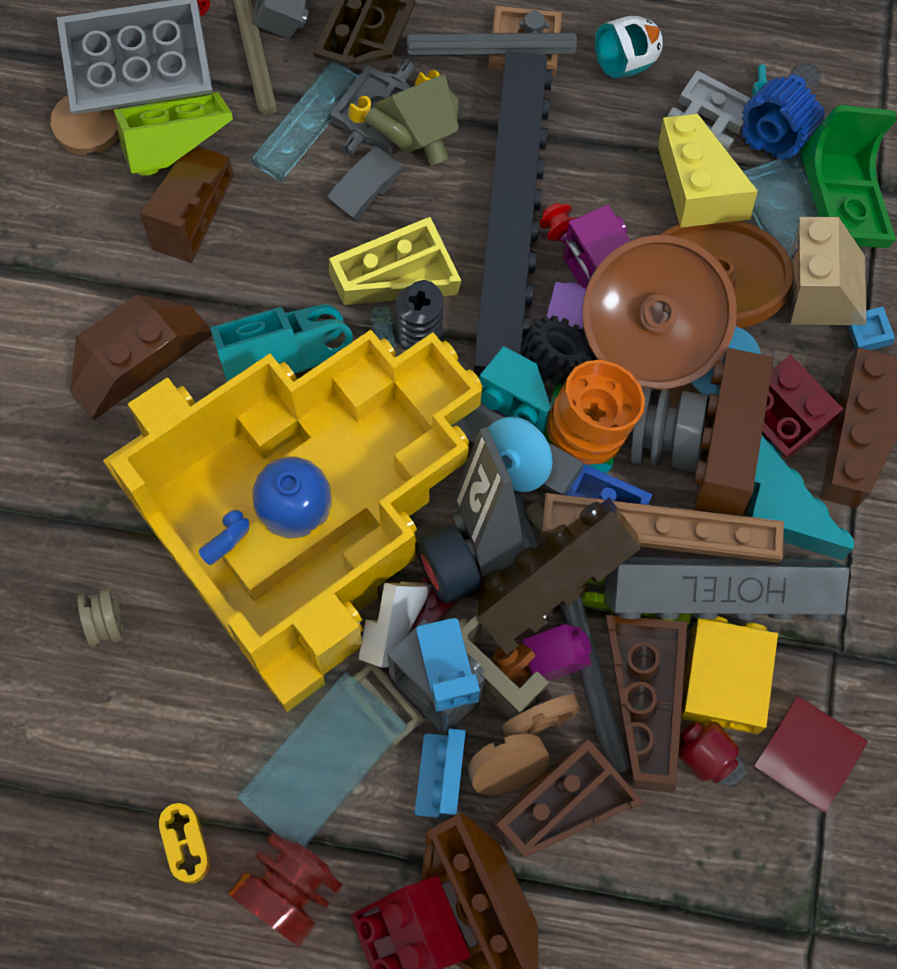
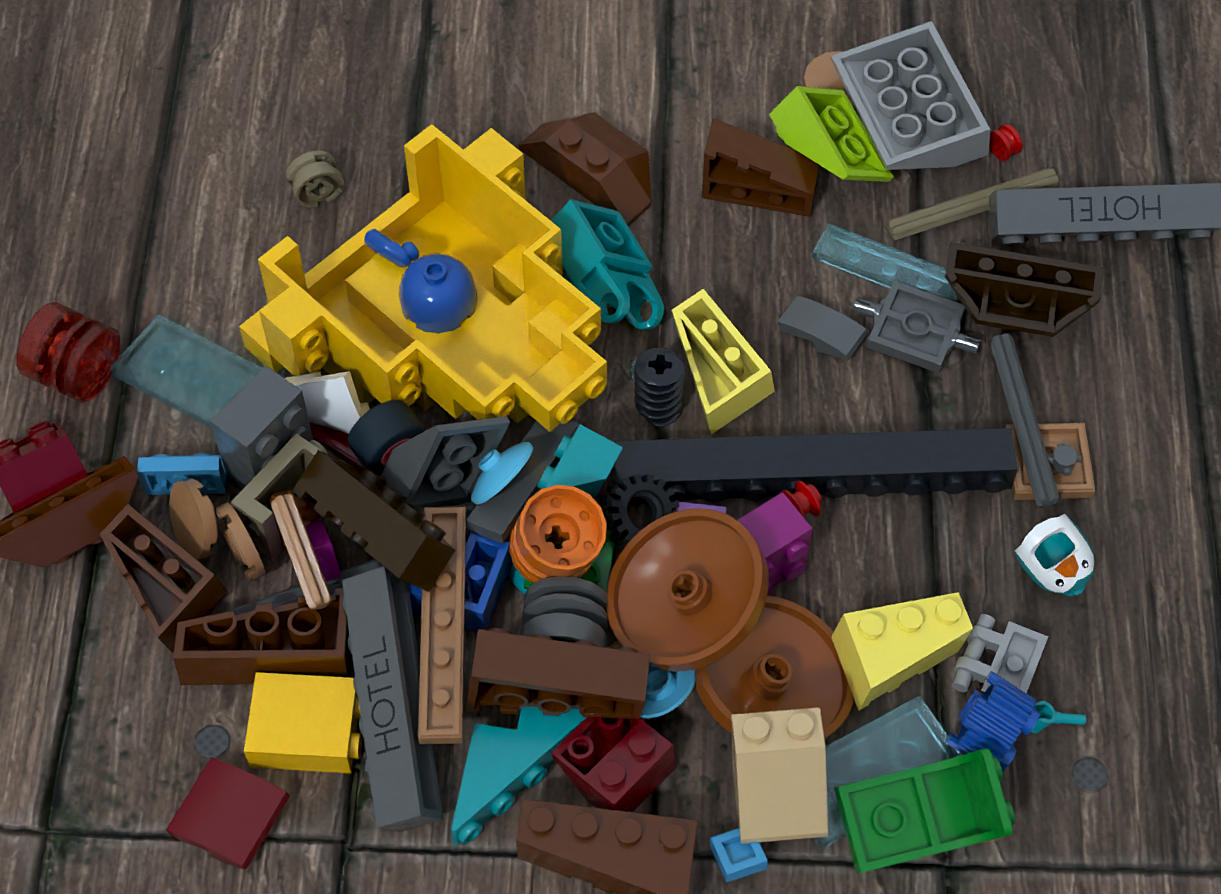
camera: 85 degrees right, 10 degrees down
yellow beam [159,803,210,884] -> none
olive torso [348,70,459,167] -> none
dark azure bracket [416,618,480,712] -> none
dark red head [678,720,739,783] -> none
none -> medium nougat axle [271,494,332,610]

